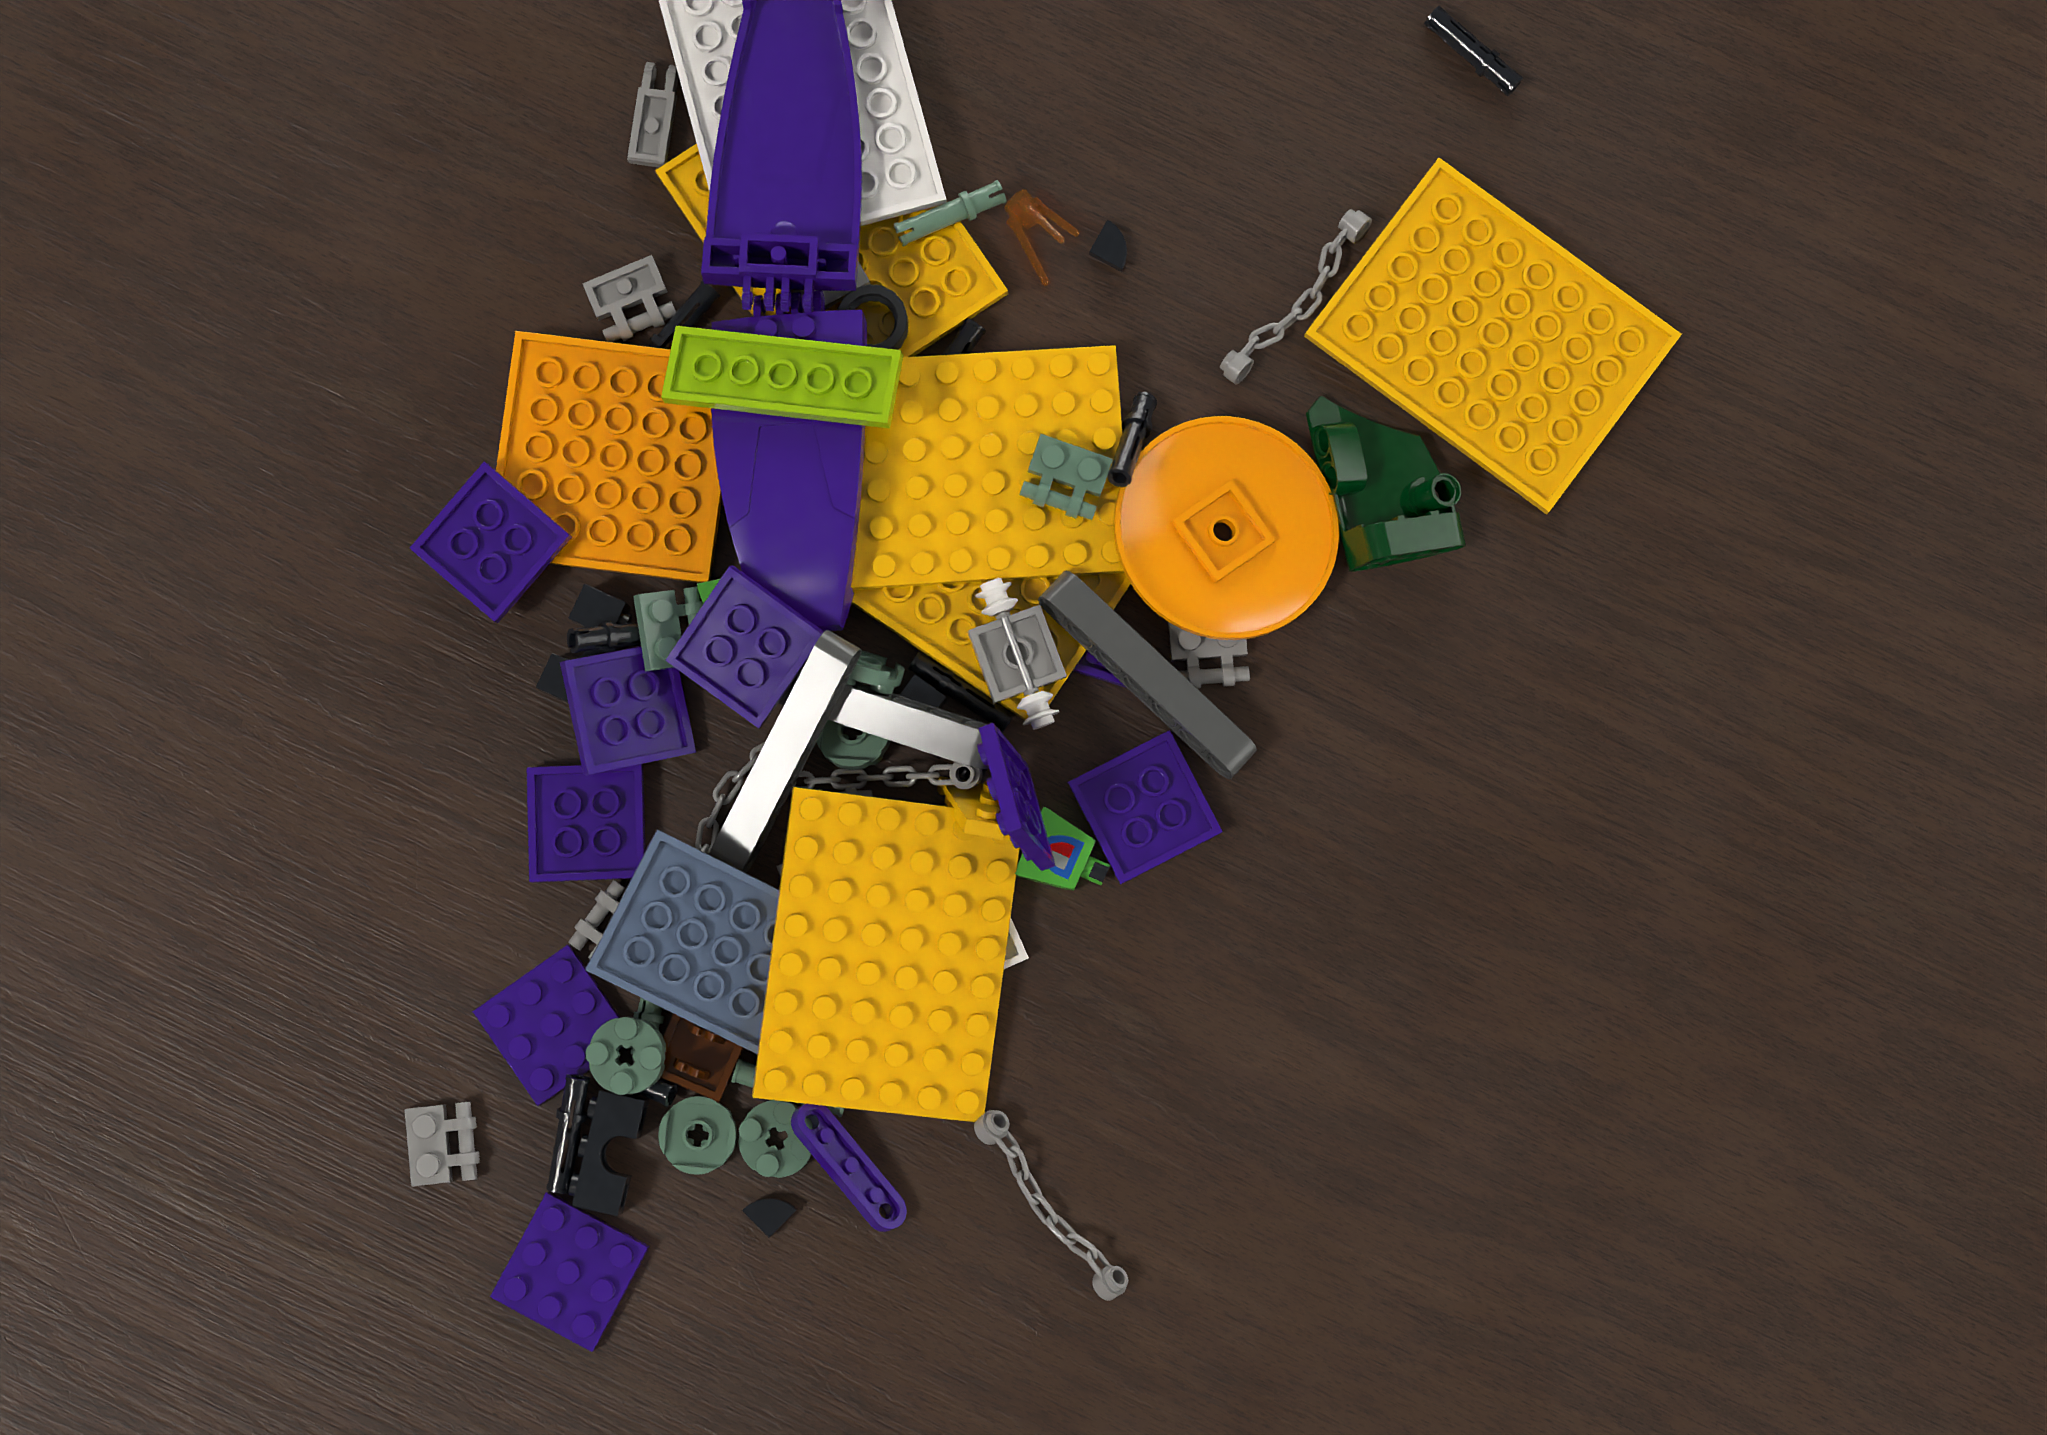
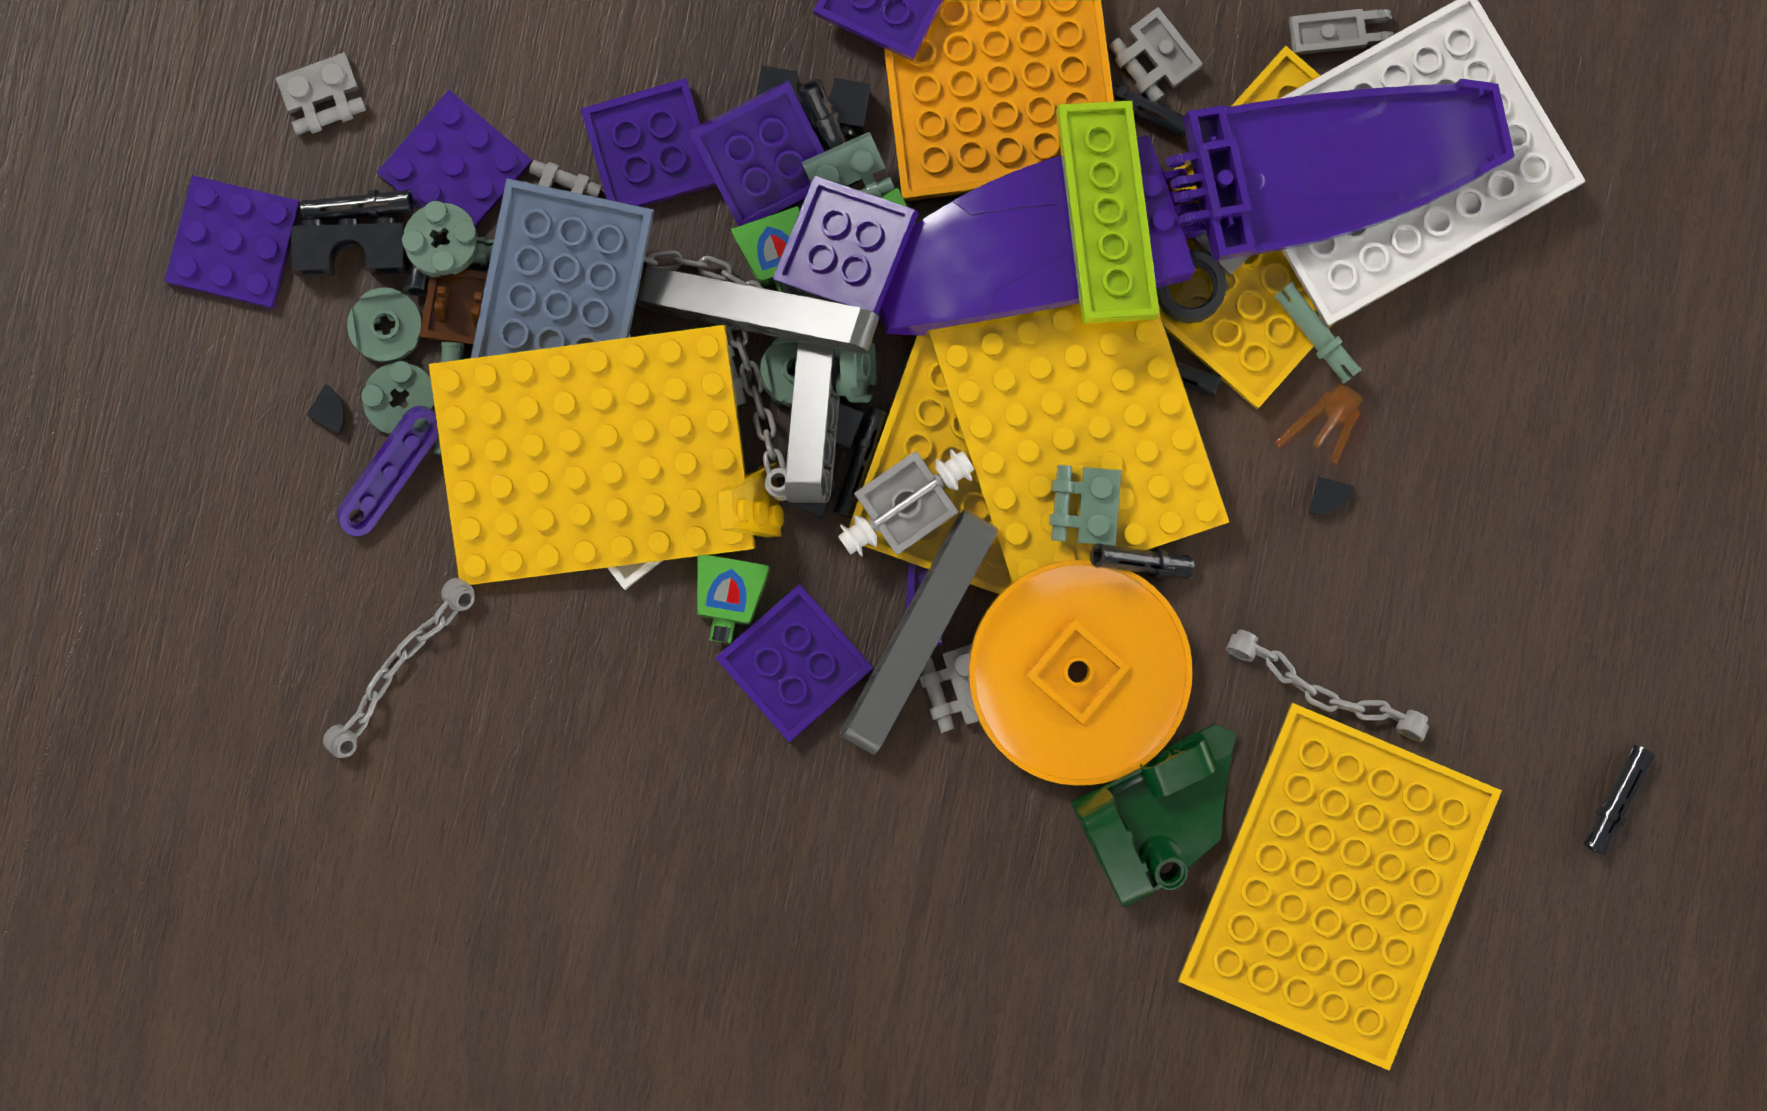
camera: 75 degrees right, 0 degrees up
dark purple plate [977,723,1056,871] -> none
none -> bright green torso [731,206,802,296]

